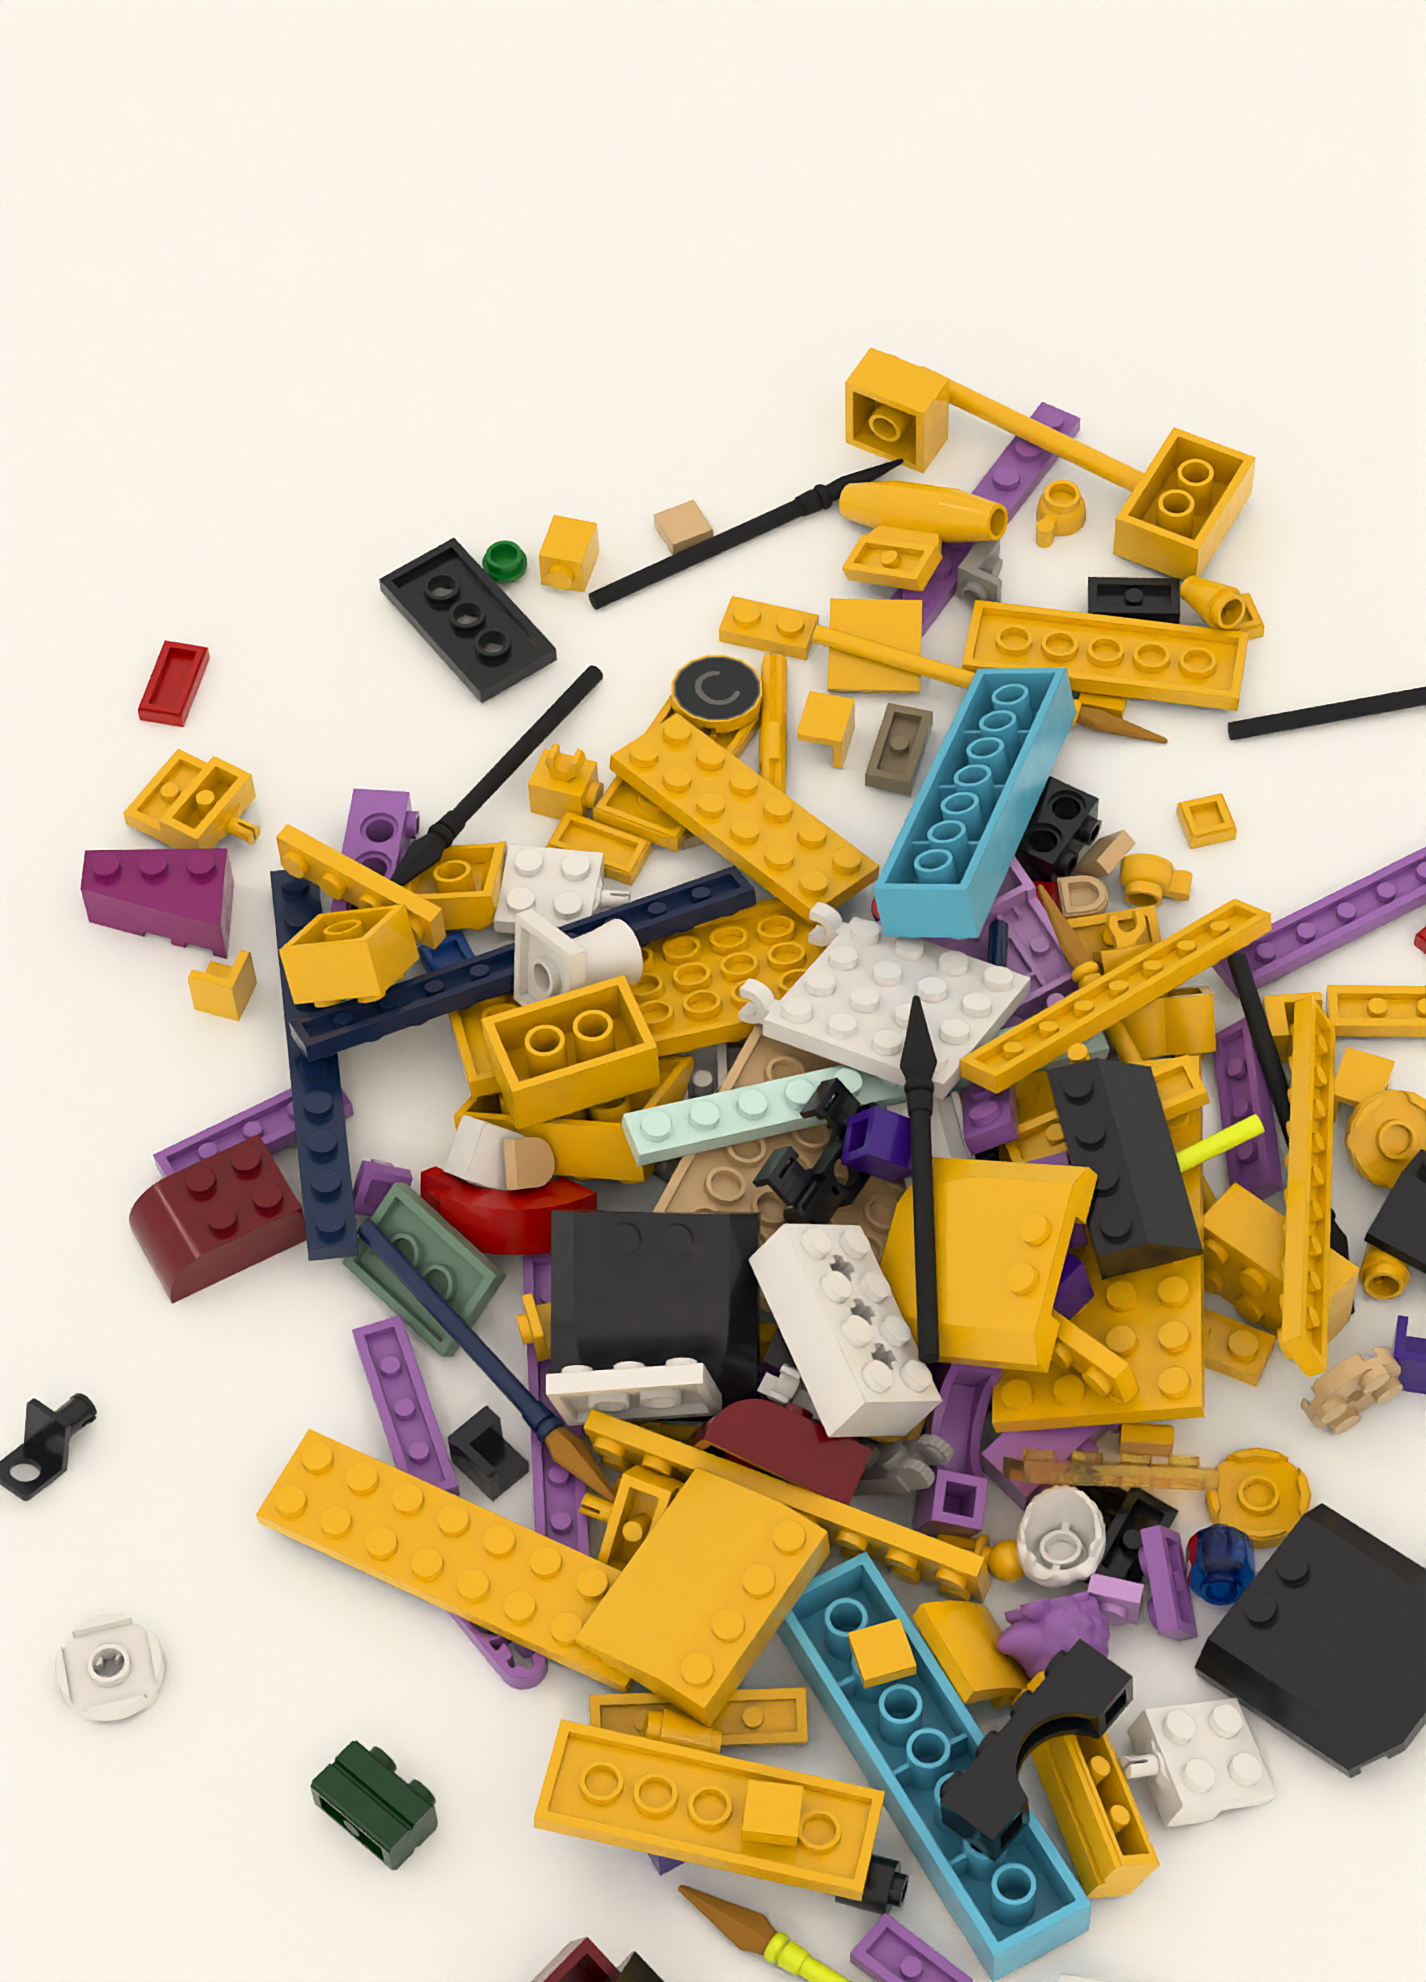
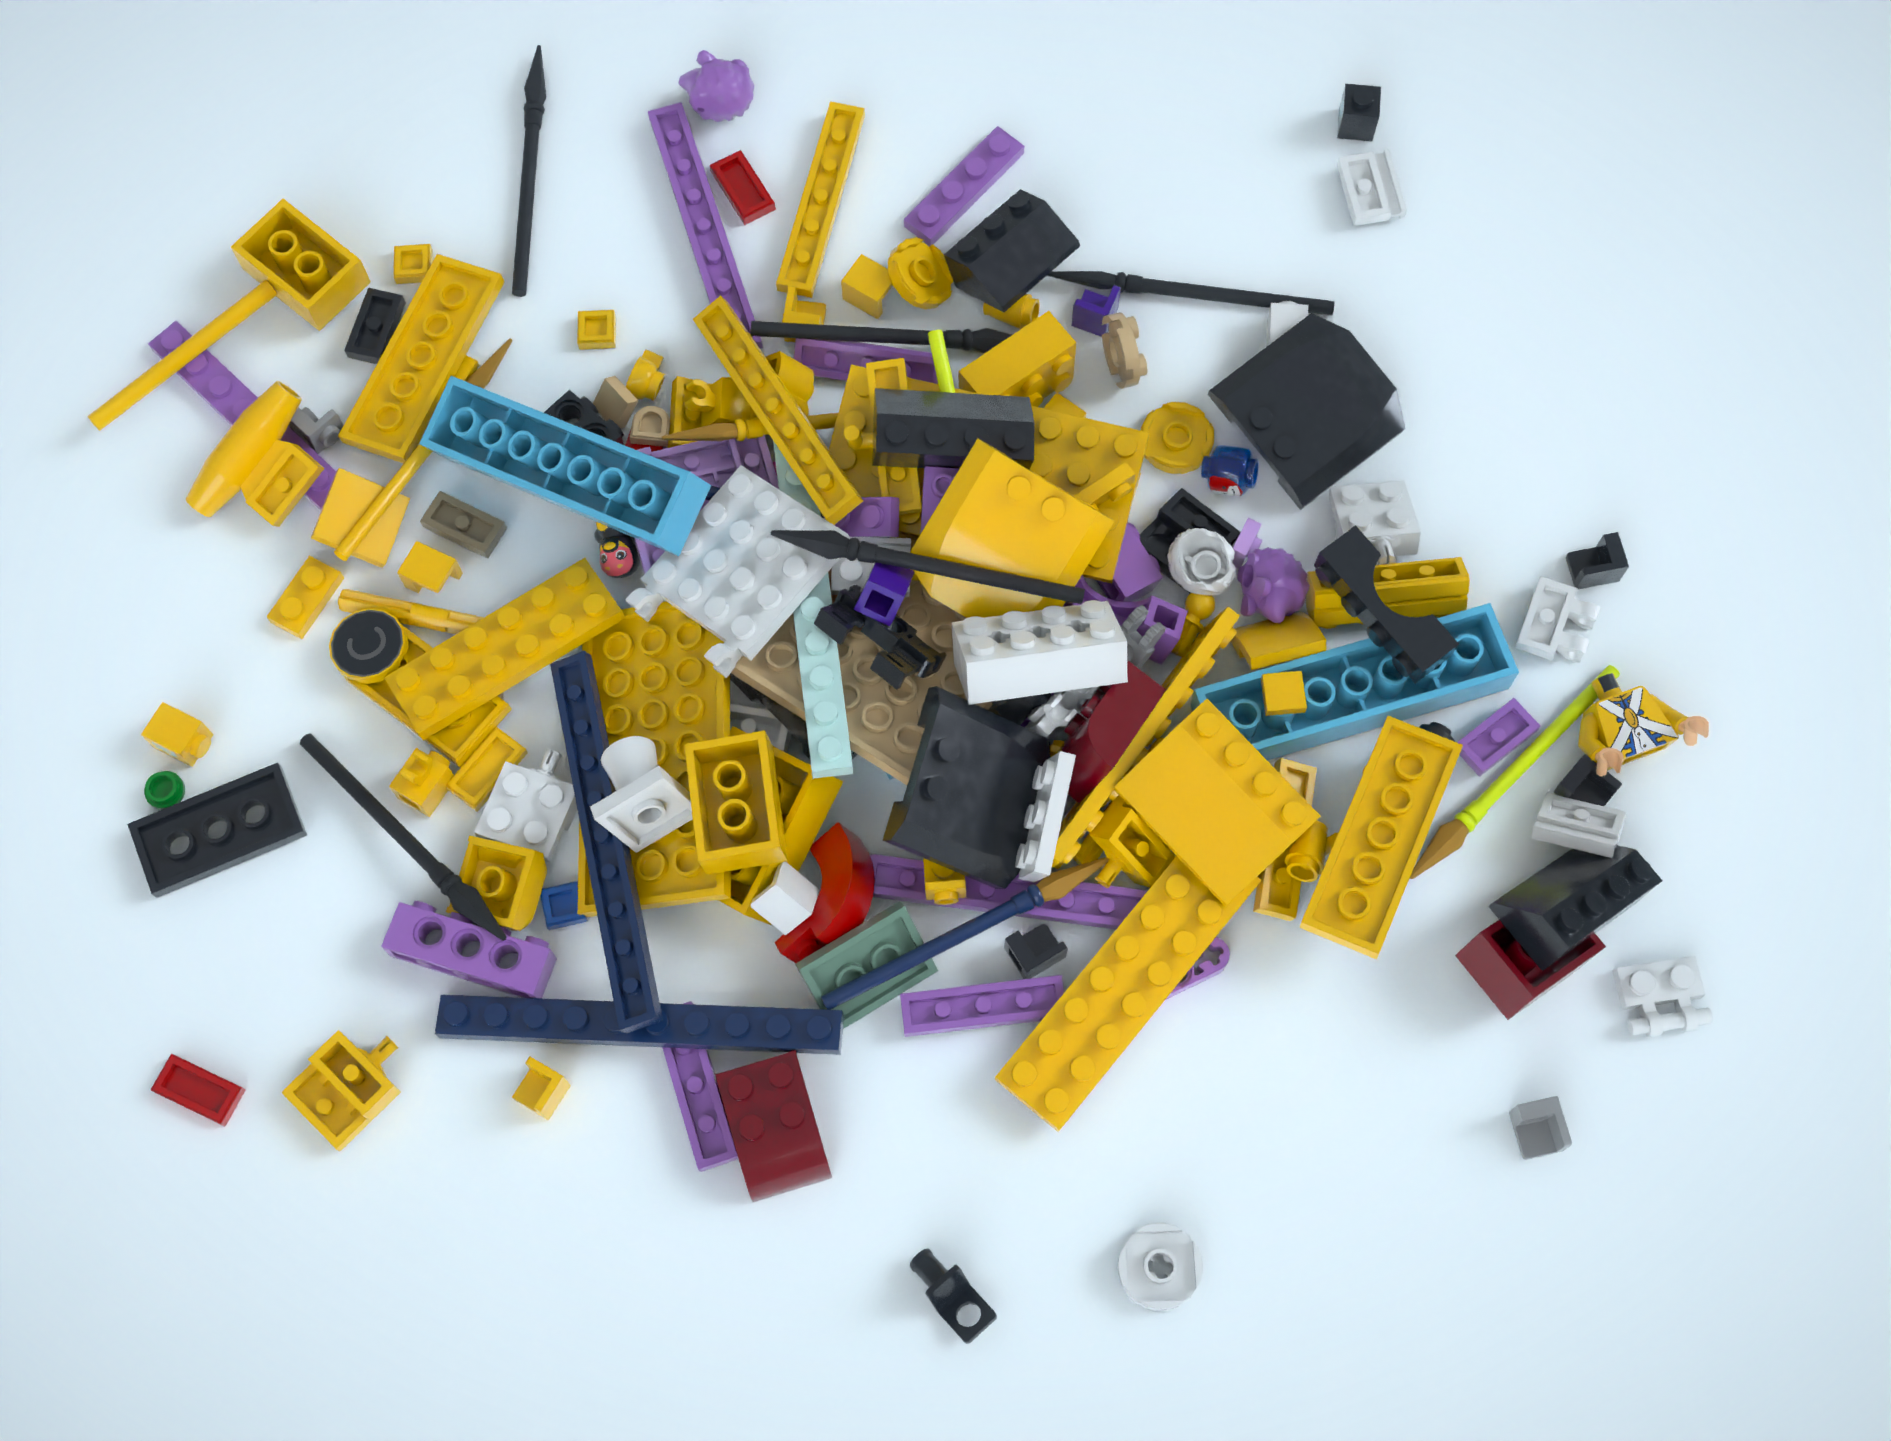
camera: 80 degrees left, 15 degrees up
magenta wedge [80,848,234,959] -> none
yellow plate [276,824,446,950] -> none
yellow brick [279,904,420,1008] -> none
dark green brick [310,1740,438,1871] -> none
medium lavender tile [353,1159,413,1217] -> none
tan tile [503,1137,555,1190] -> none
black piece [588,458,904,610] -> none
tan tile [653,499,713,555] -> none
yellow tile [741,1779,804,1847] -> none
yellow brick [845,347,949,473] -> none
clear yellow plate [1002,1447,1219,1491] -> none
yellow piece [1035,480,1086,548] -> none
medium lavender plate [1138,1525,1198,1642] -> none
yellow cone [1180,575,1246,629] -> none
yellow plate [1278,995,1336,1378] -> none

